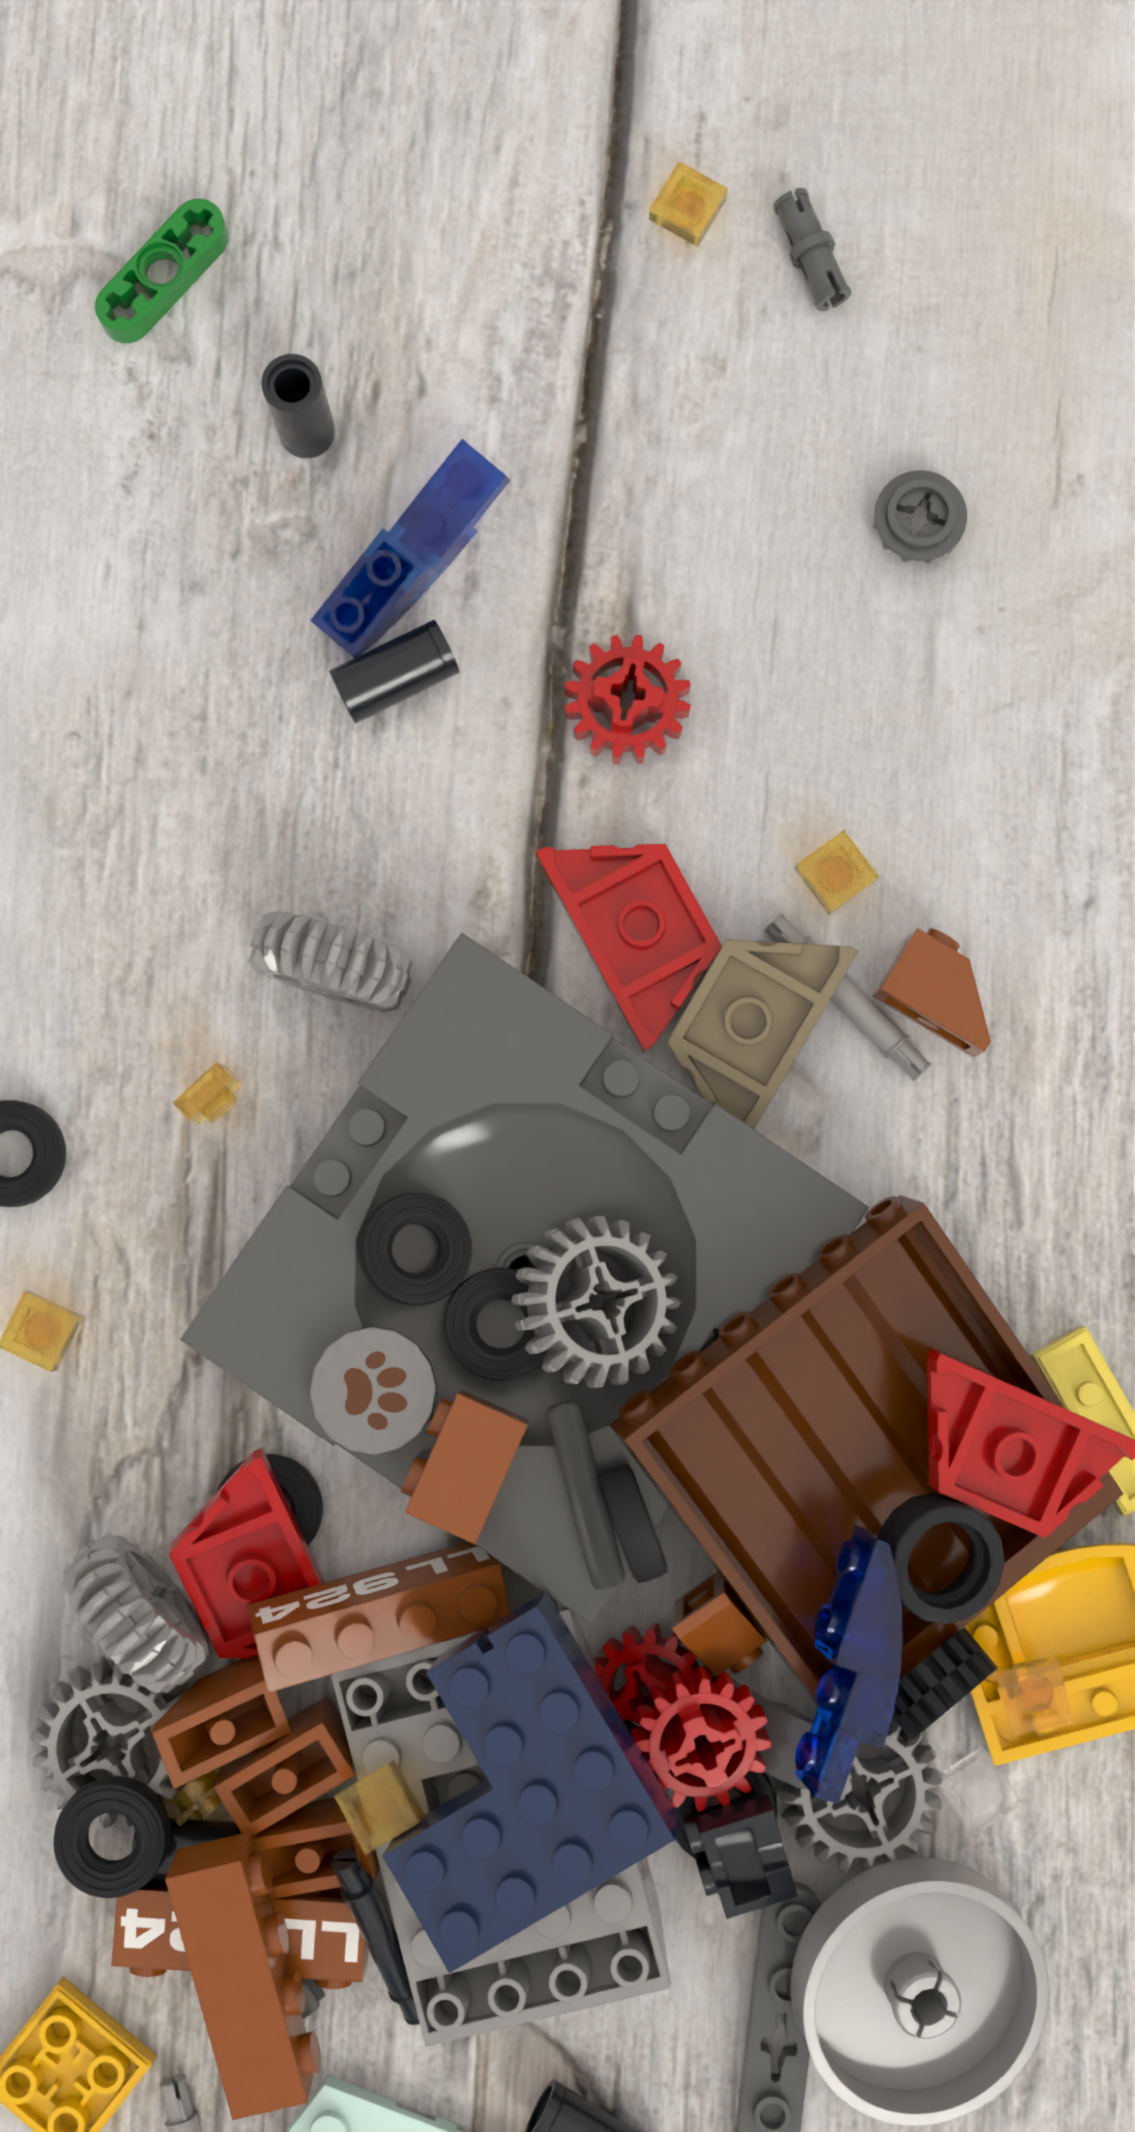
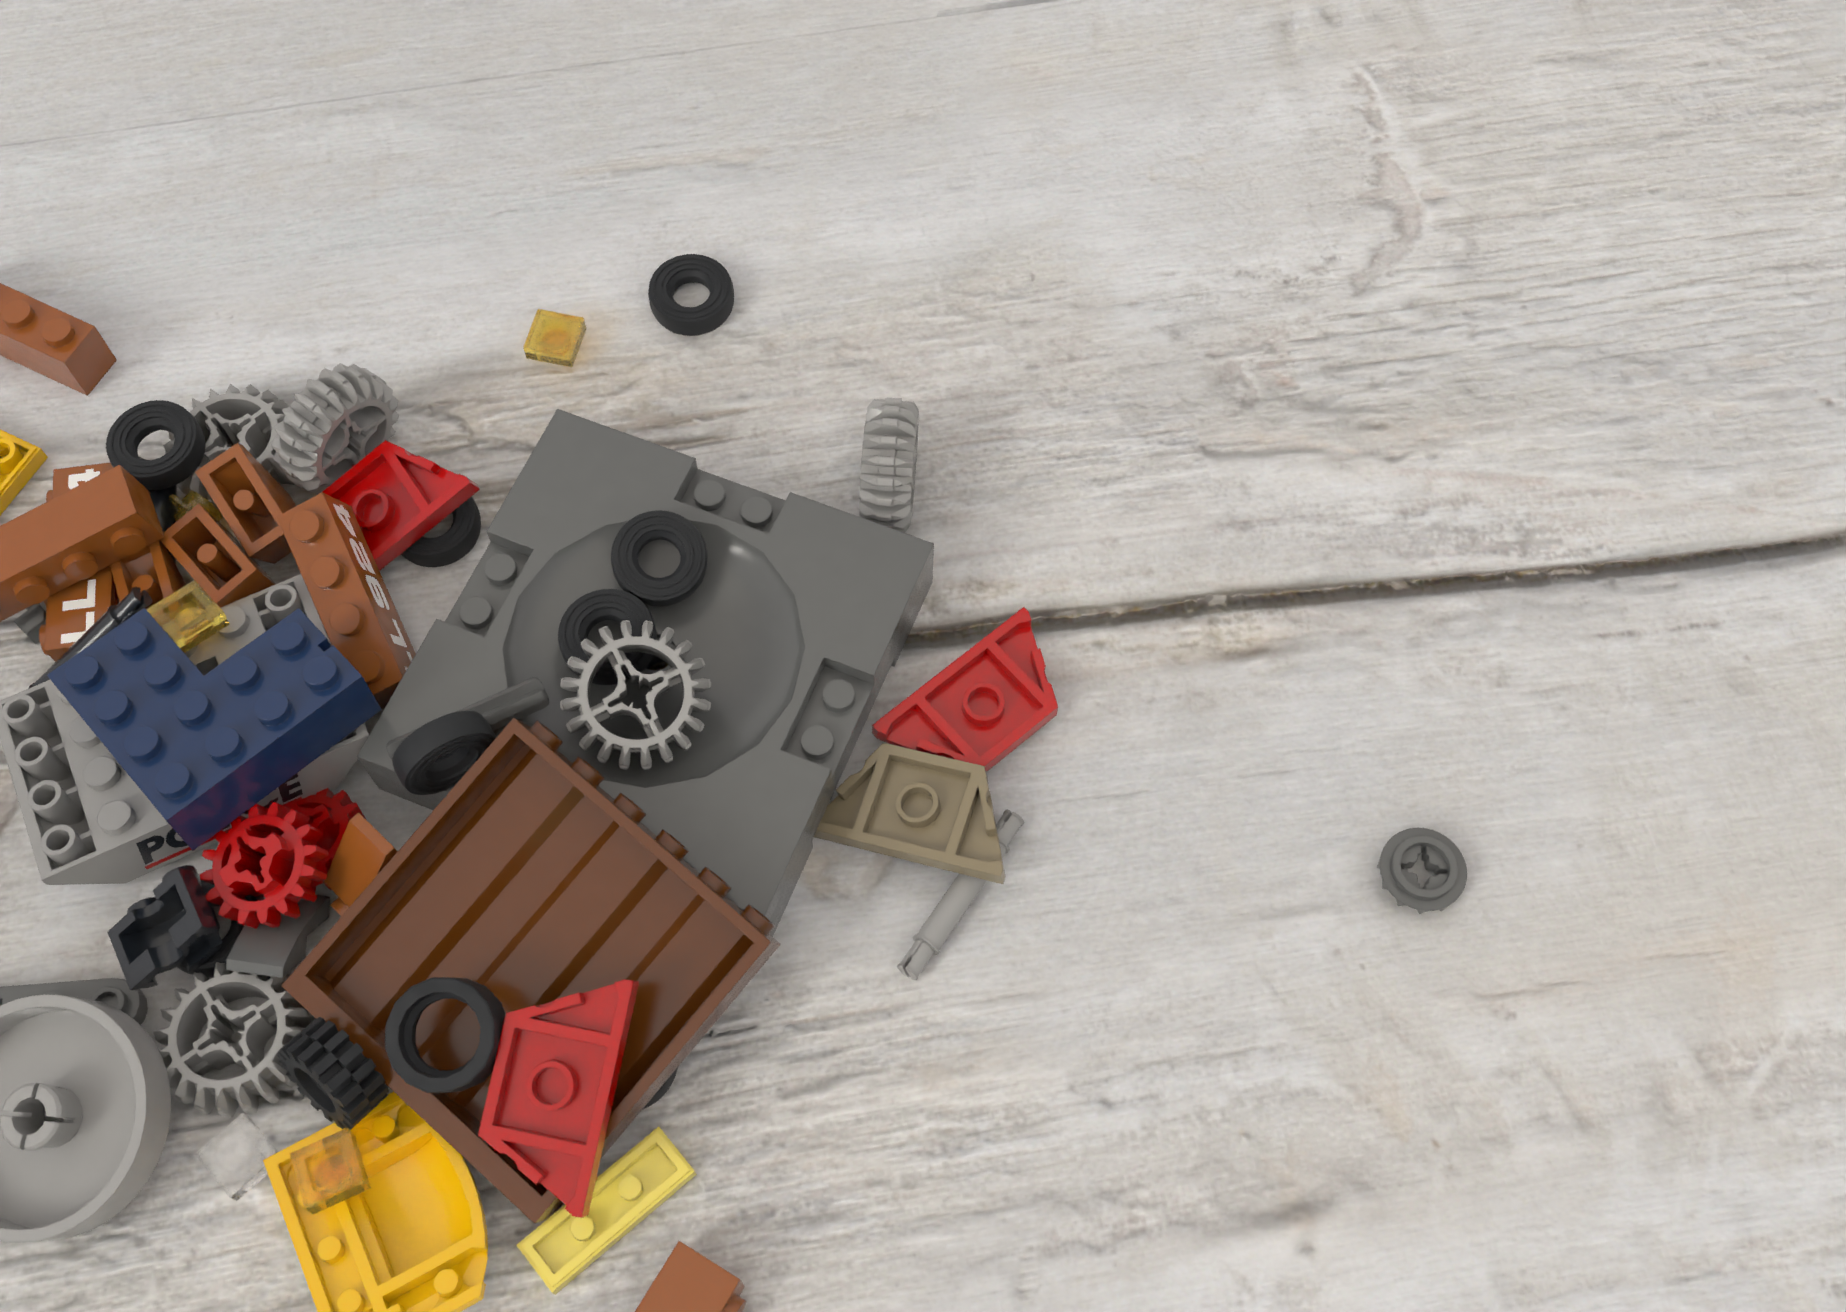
camera: 75 degrees right, 20 degrees down
green beam [95,199,228,343] -> none
clear yellow plate [172,1062,242,1124] -> none
black pin [261,354,335,459] -> none
clear blue slope [310,439,510,658] -> none
flat silver tile [310,1327,437,1455] -> none
black pin [329,619,460,724] -> none
dark orange brick [401,1390,529,1544] -> none
red gear [565,634,691,765] -> none
clear yellow plate [649,161,728,247] -> none
dark grey pin [773,188,851,311] -> none
clear yellow plate [794,830,879,915] -> none
clear blue slope [795,1525,903,1804] -> none
dark orange slope [872,928,991,1057] -> none

